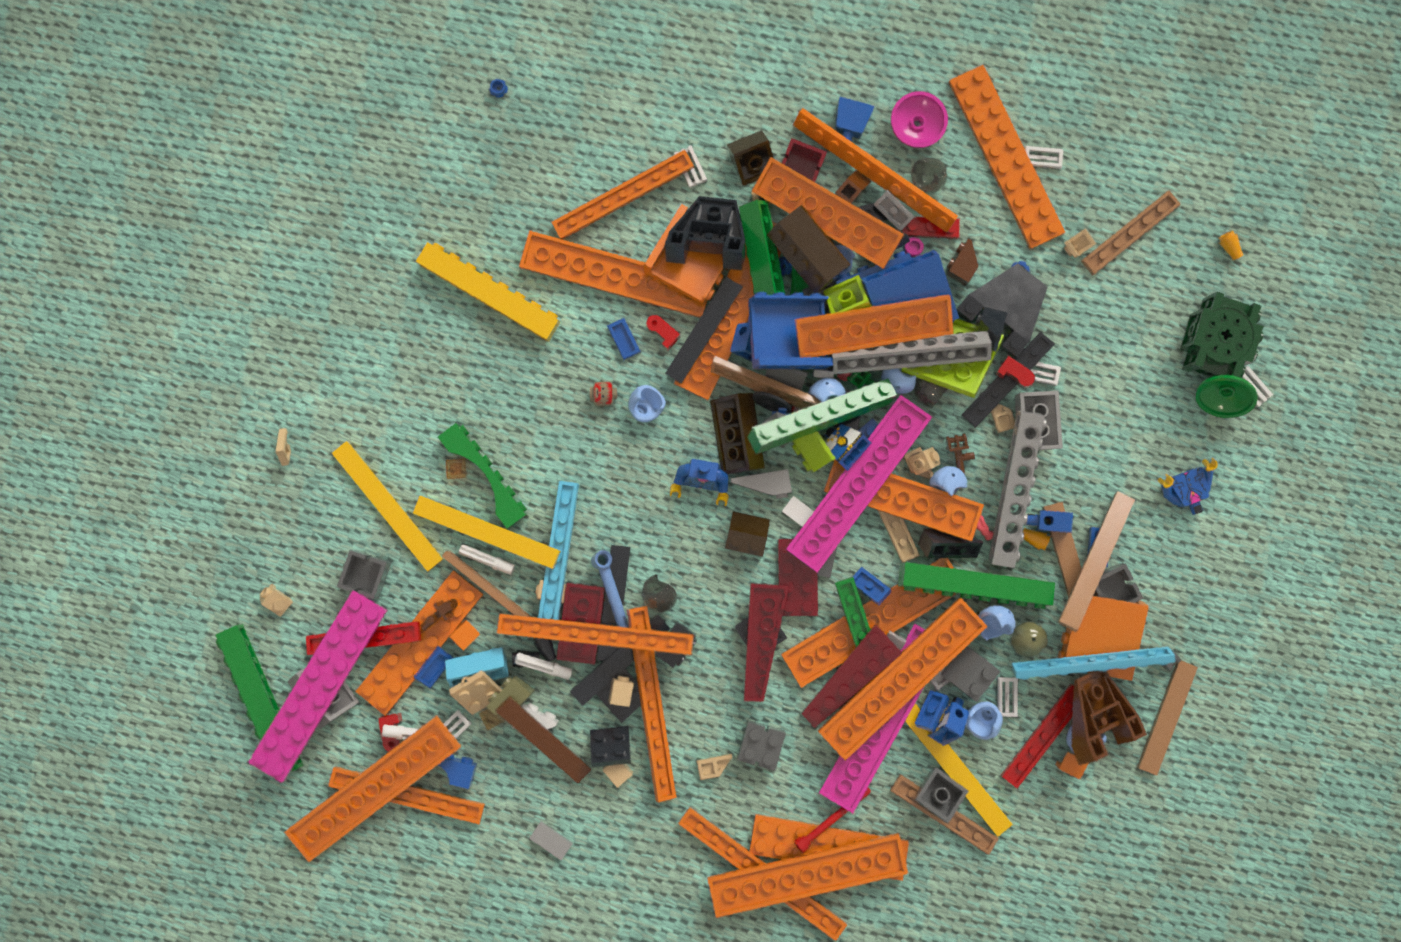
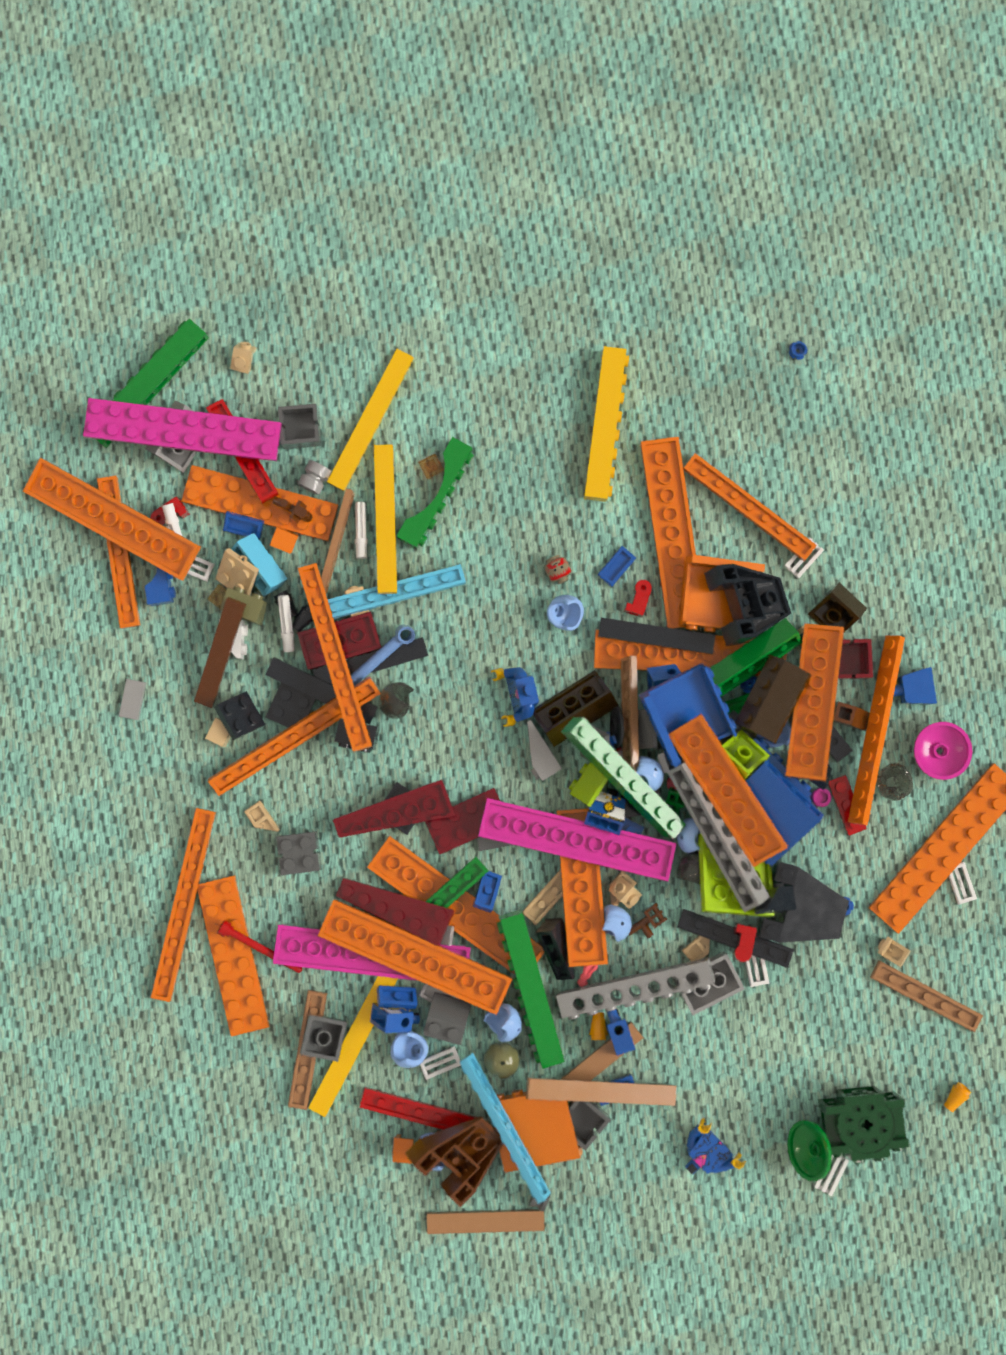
camera: 70 degrees right, 0 degrees up
tan tile [276,428,291,466] -> none
tan brick [608,676,634,707] -> none
orange plate [708,833,908,918] -> none
dark brown slope [725,511,770,557] -> none
white tile [782,496,814,527] -> none
light grey plate [874,190,915,231] -> none
reddish brown slope [946,239,979,286] -> none
none -> light grey wheel [297,460,331,495]

